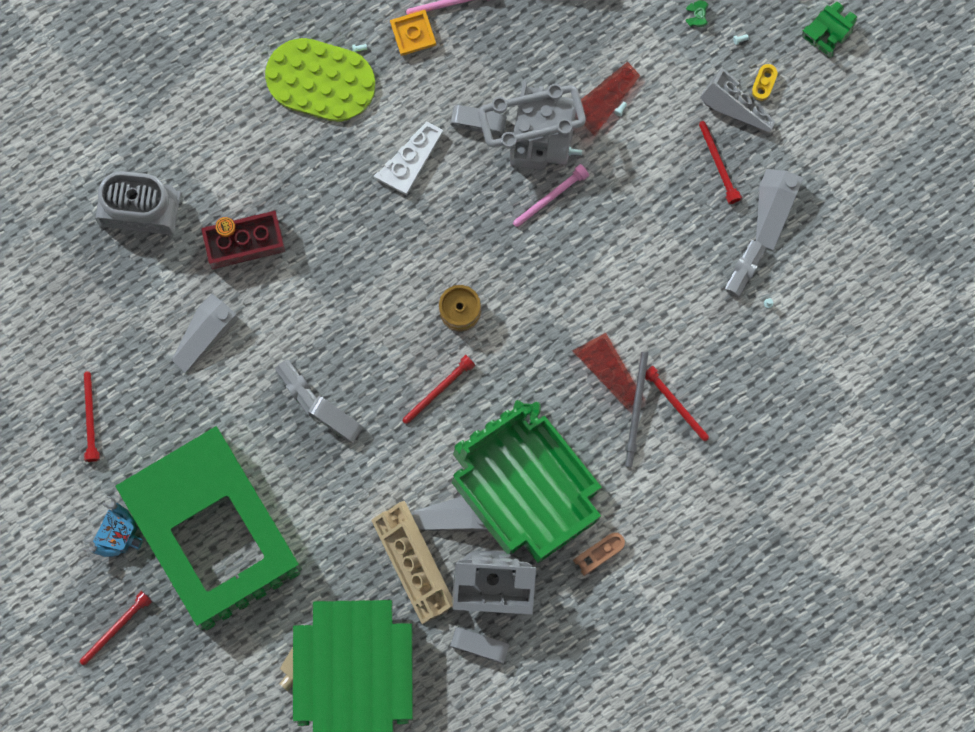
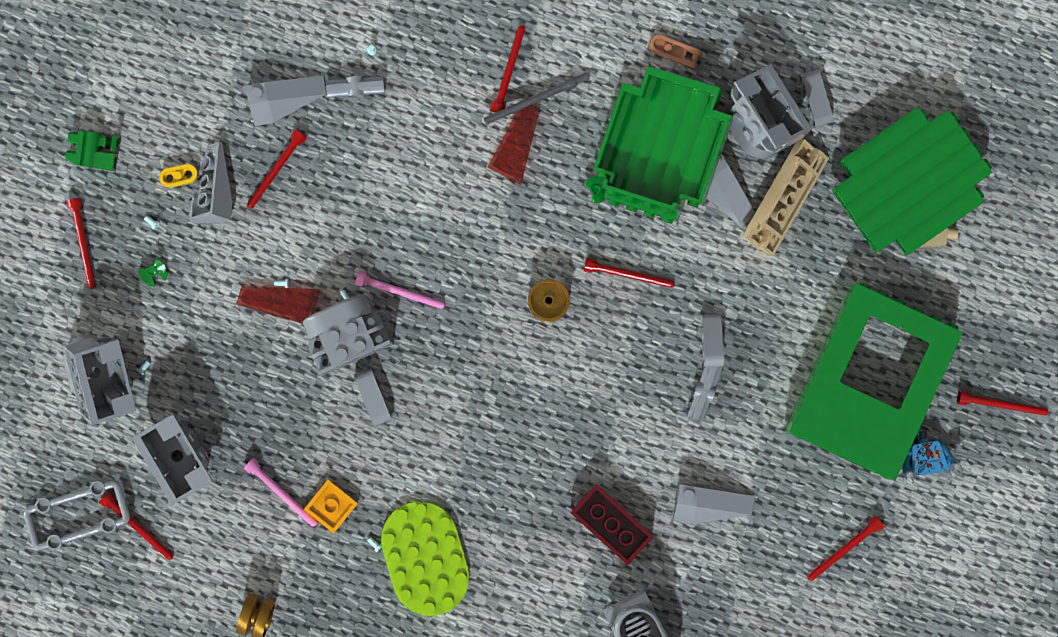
camera: 130 degrees left, 10 degrees up
tile [216,217,235,237] -> none
white wing [373,122,443,196] -> none
light grey bar [478,84,586,149] -> none

